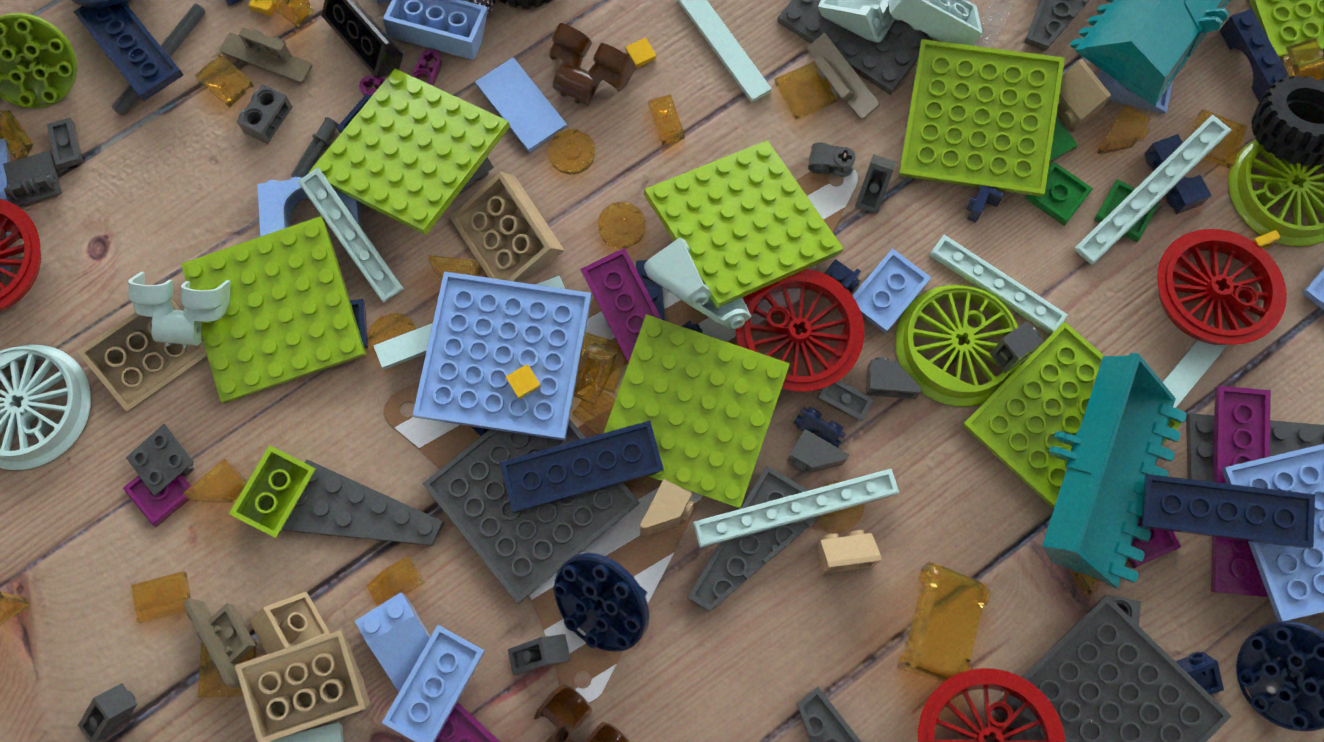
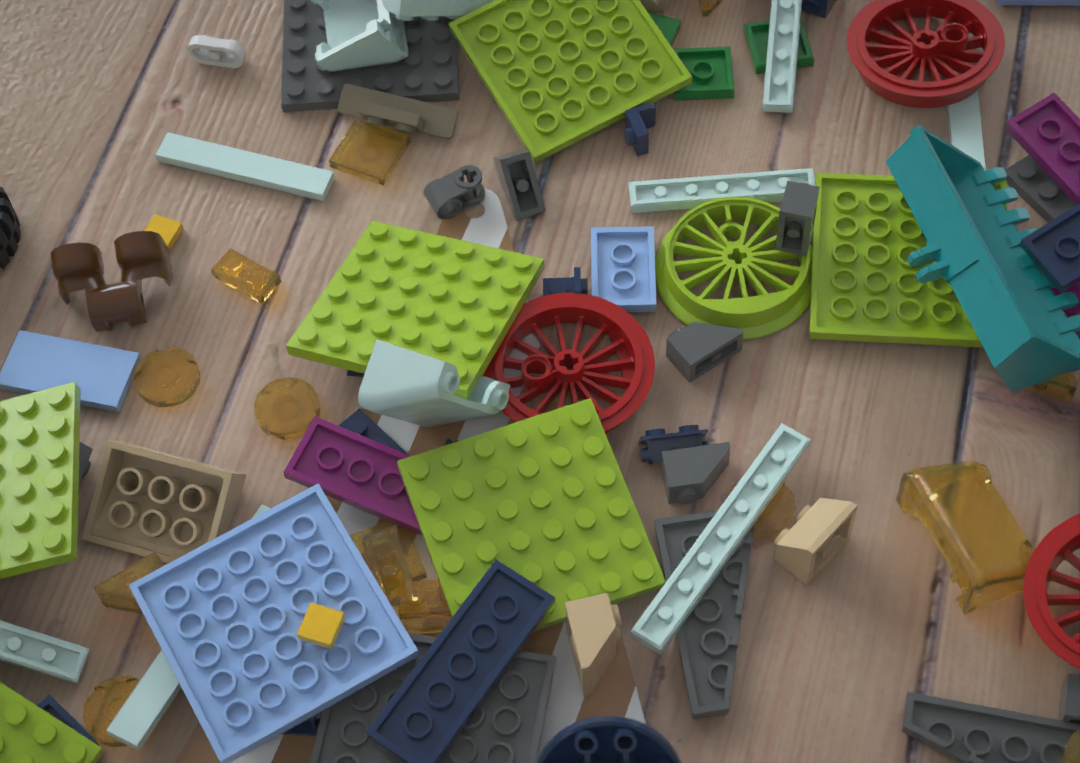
camera: 35 degrees left, 15 degrees down
dark grey plate [817,380,874,422] -> none

